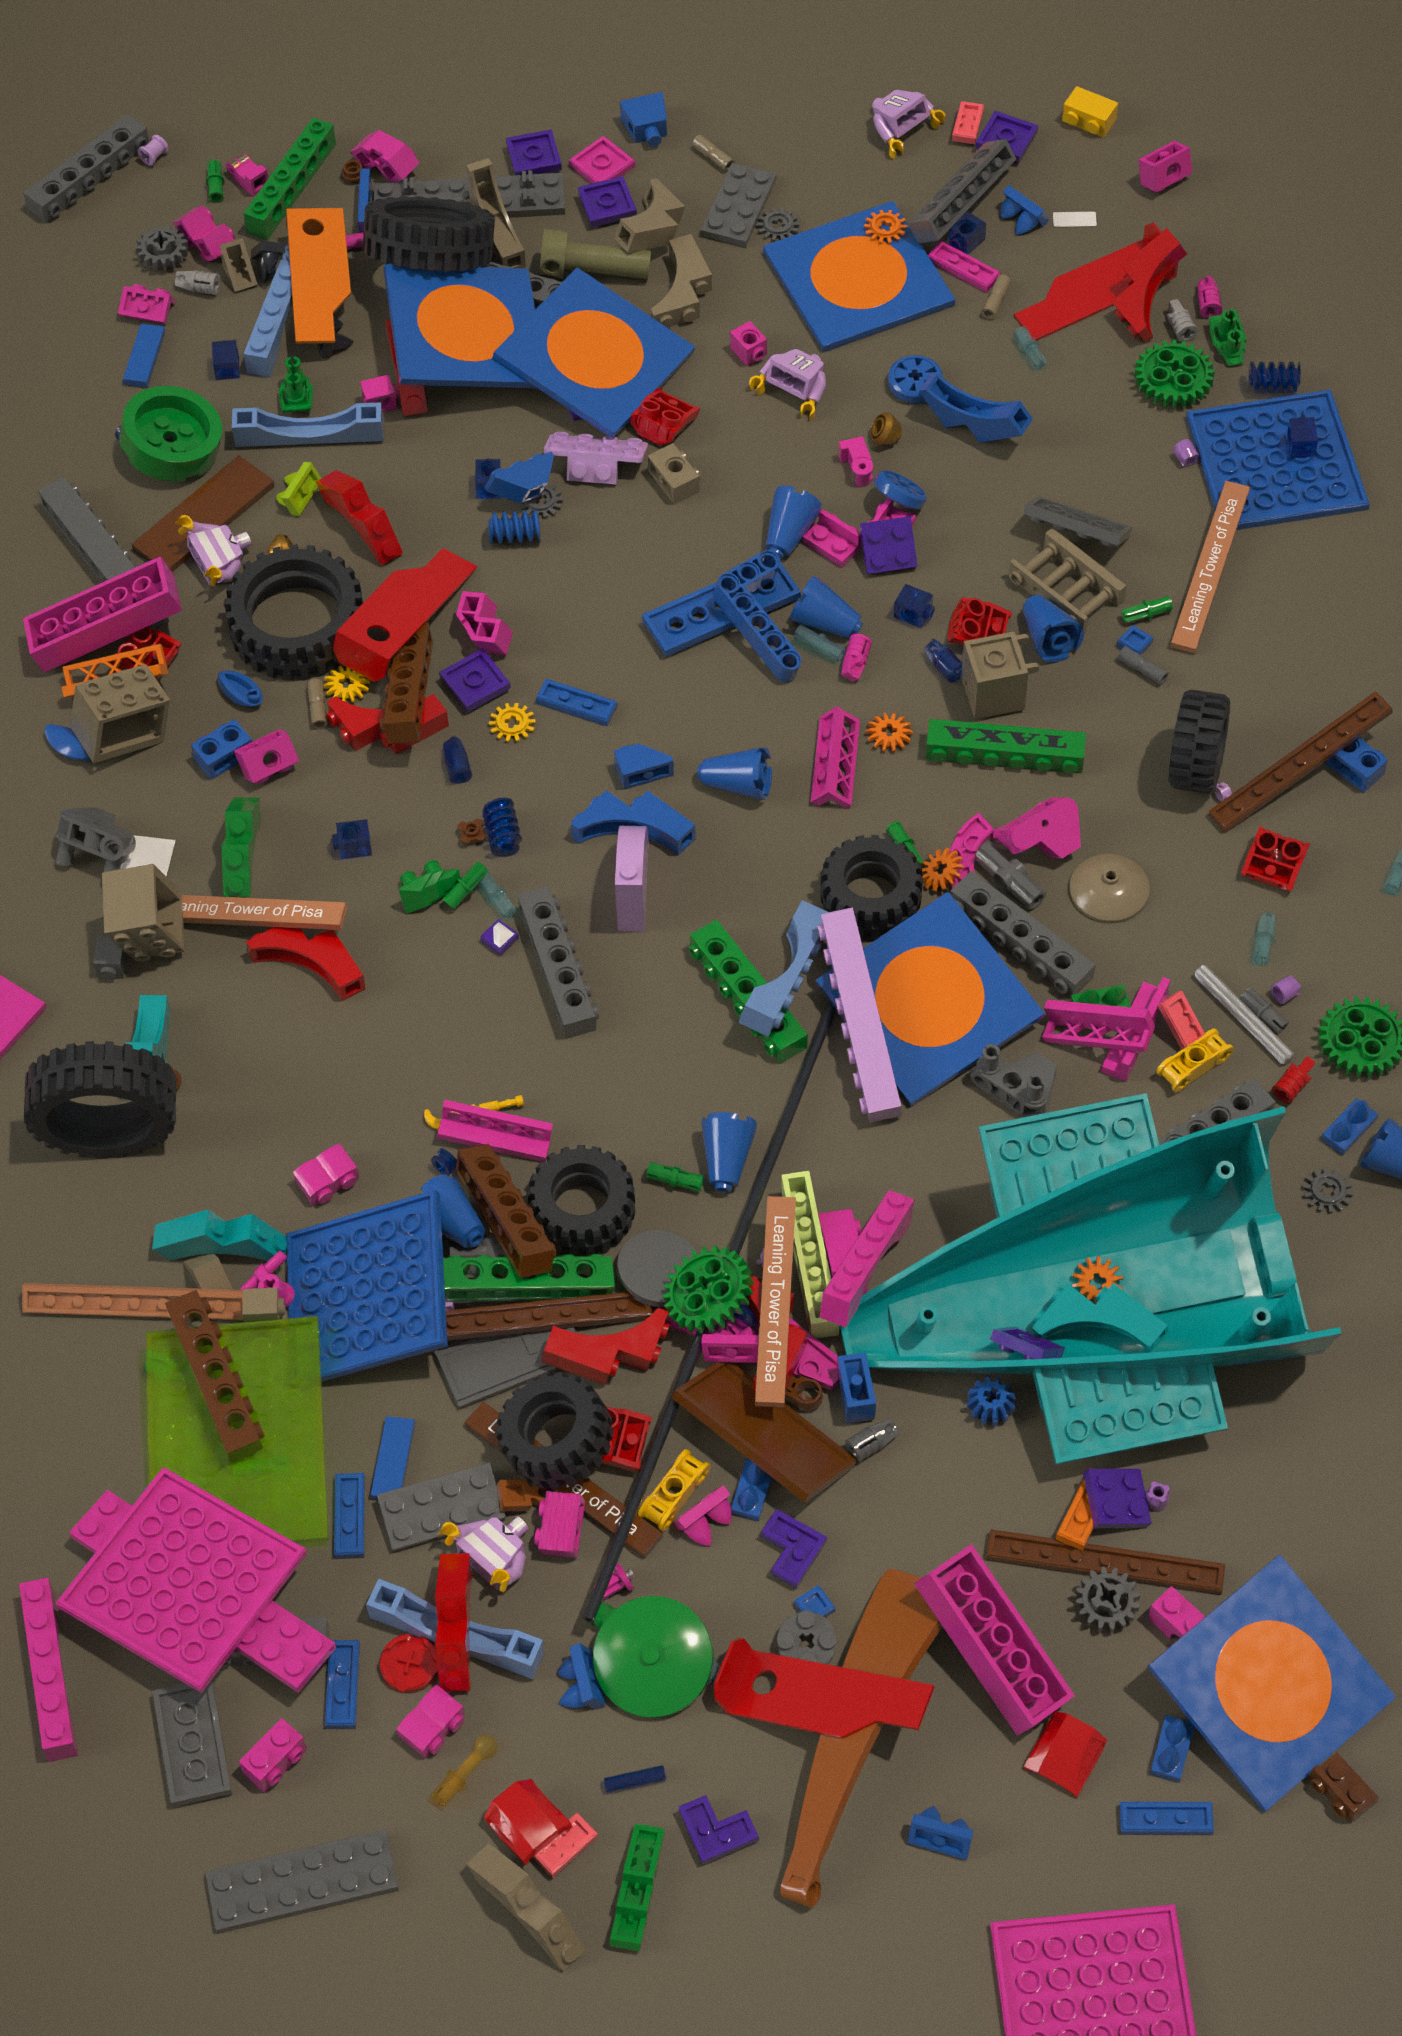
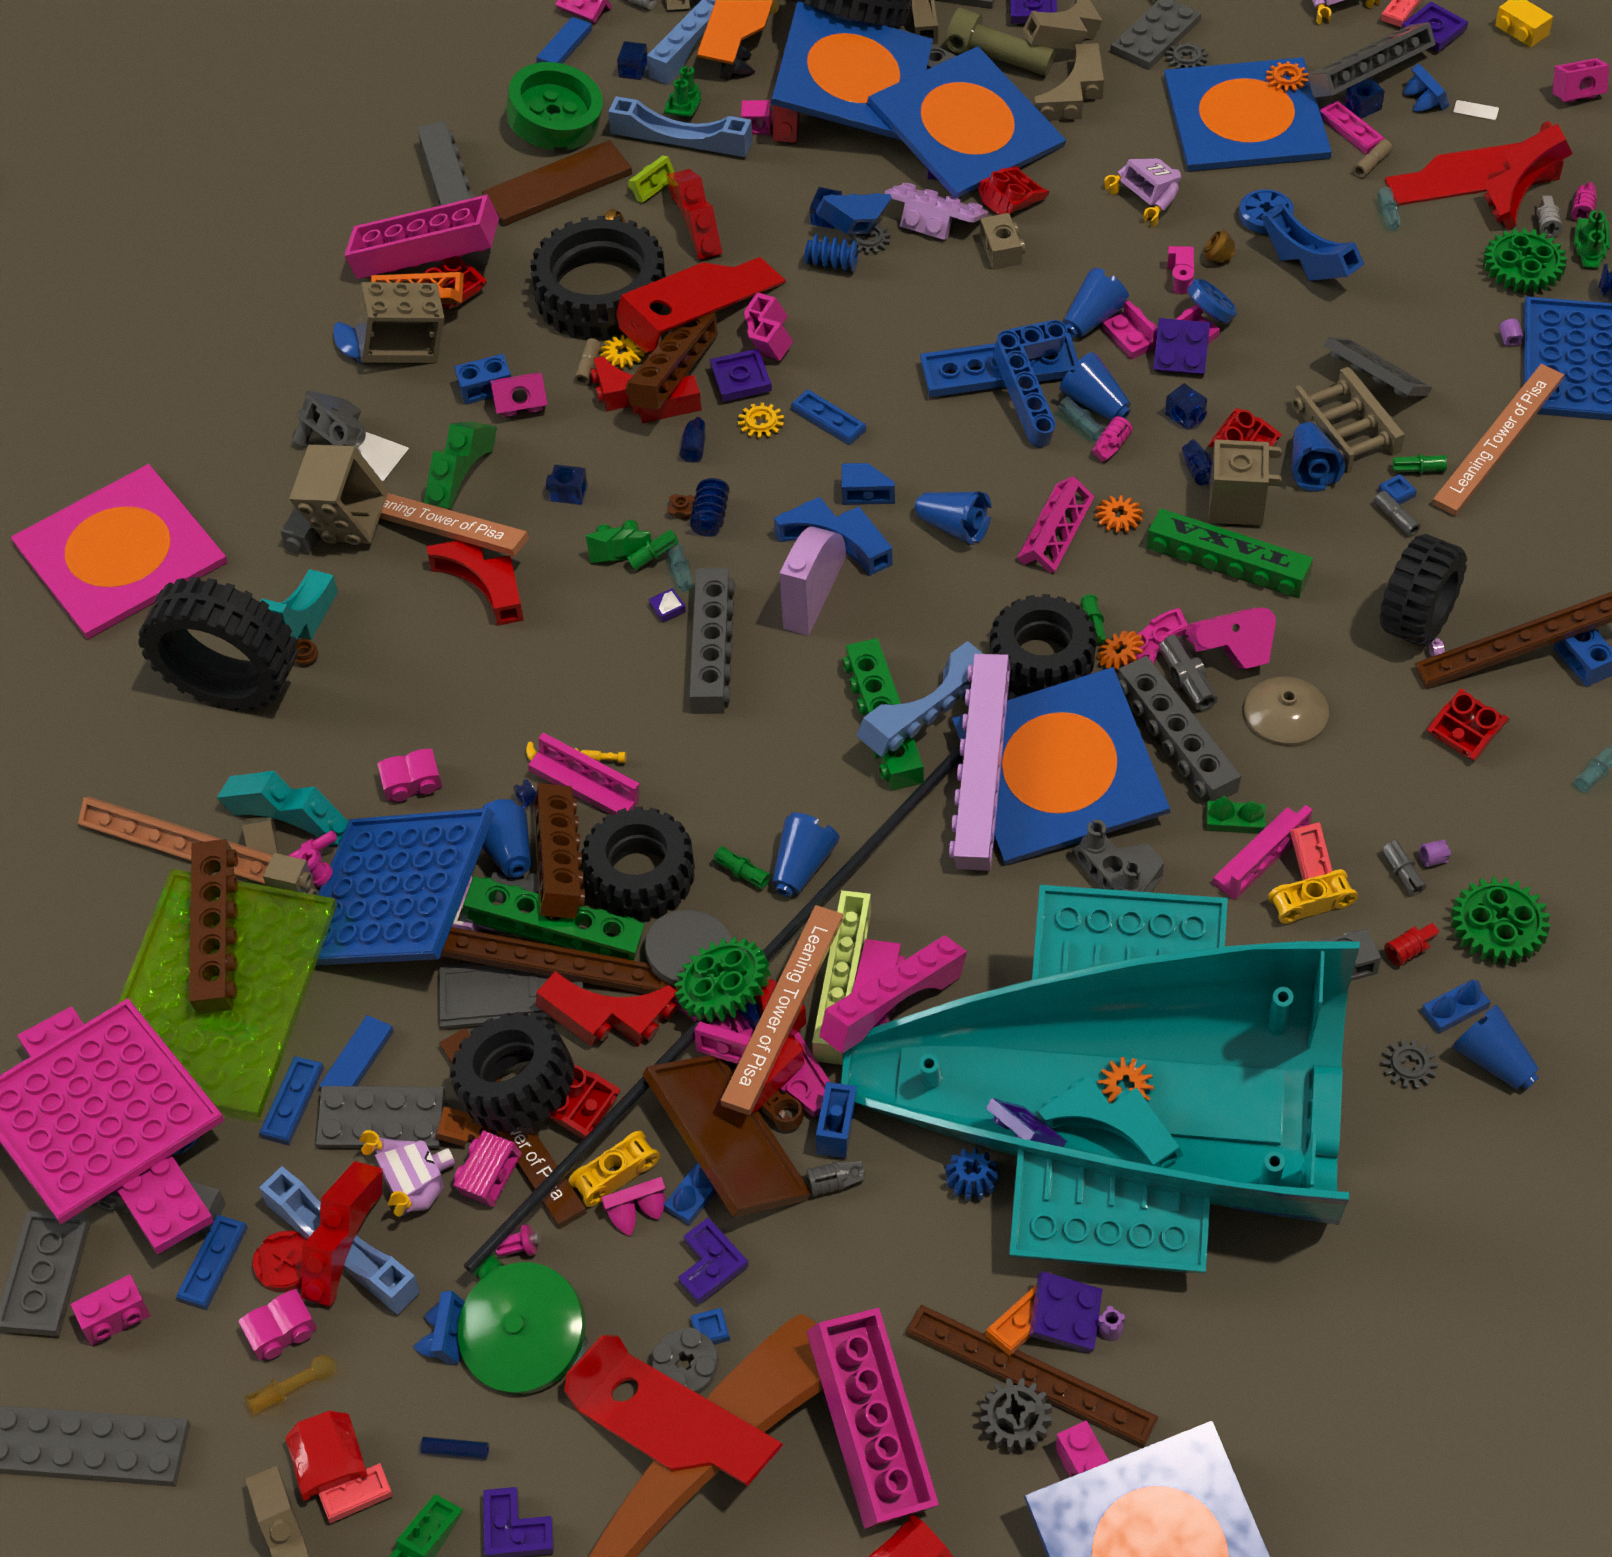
camera: 20 degrees right, 5 degrees down
torso [175,515,252,586] -> none
blue arm [217,670,263,707] -> none
dark pink brick [730,321,767,366] -> none
dark pink fence [1042,1000,1155,1052] -> none
light grey axle [1194,965,1294,1065] -> none
clear light blue axle [1252,912,1277,965] -> none

